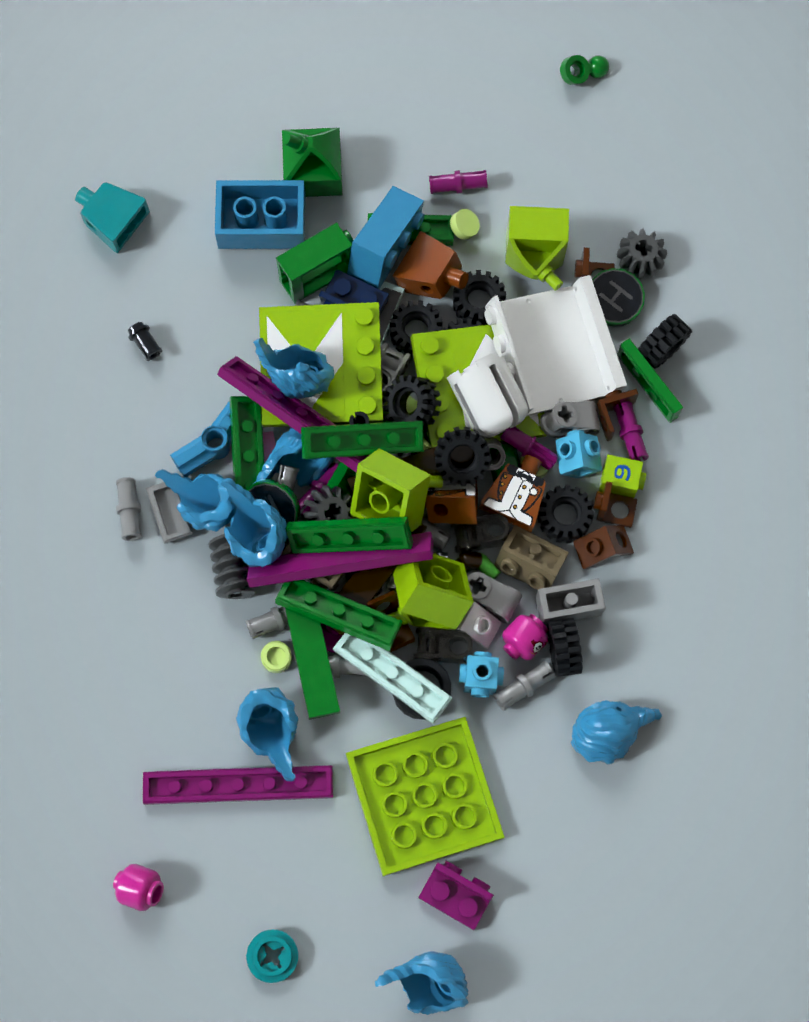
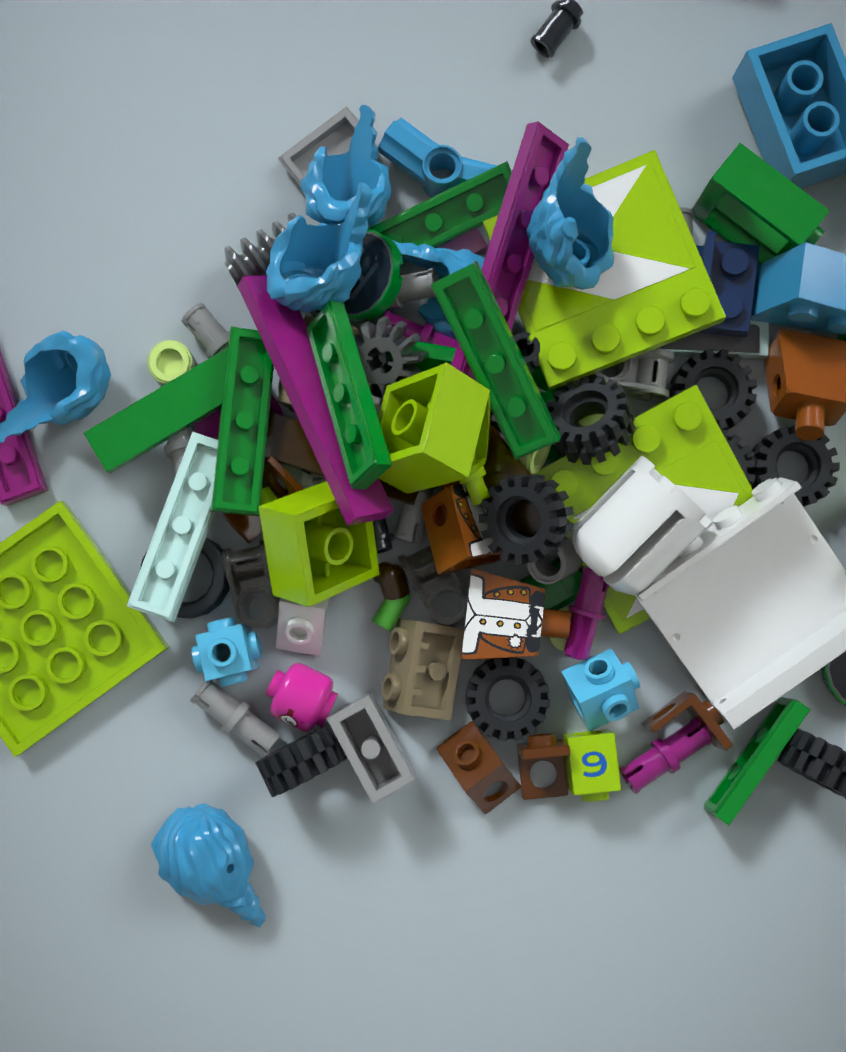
camera: 75 degrees right, 10 degrees up
light grey pin [116,477,142,541] -> none
light grey piece [467,572,522,623] -> none
light grey piece [540,401,600,437] -> none

